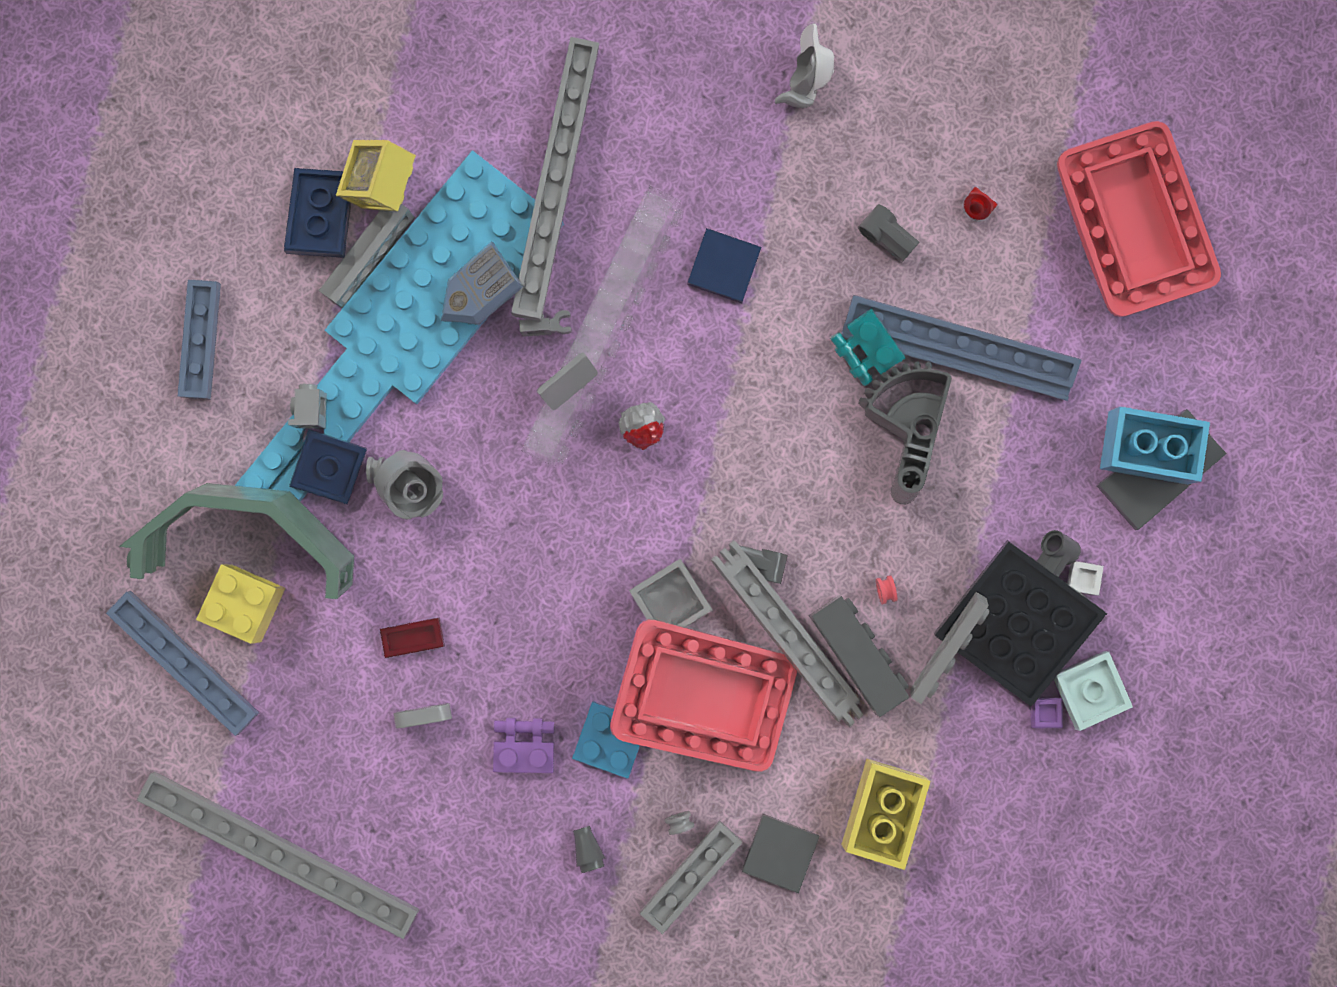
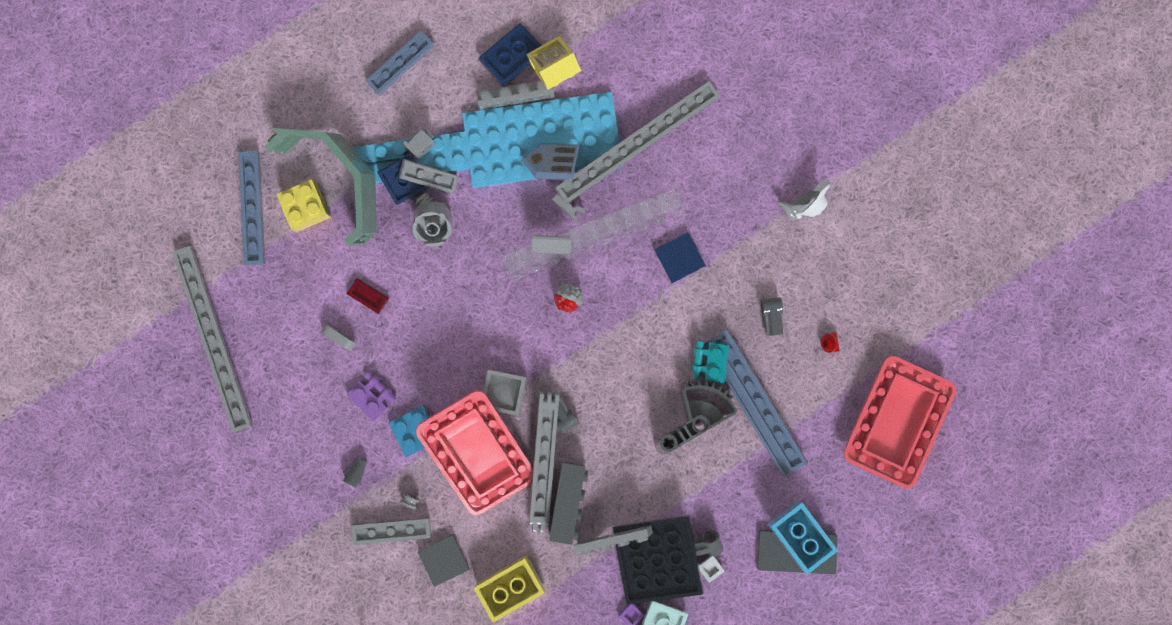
camera: 50 degrees right, 0 degrees up
coral bush [876,575,897,604] -> none
none -> light grey tile [398,159,458,194]

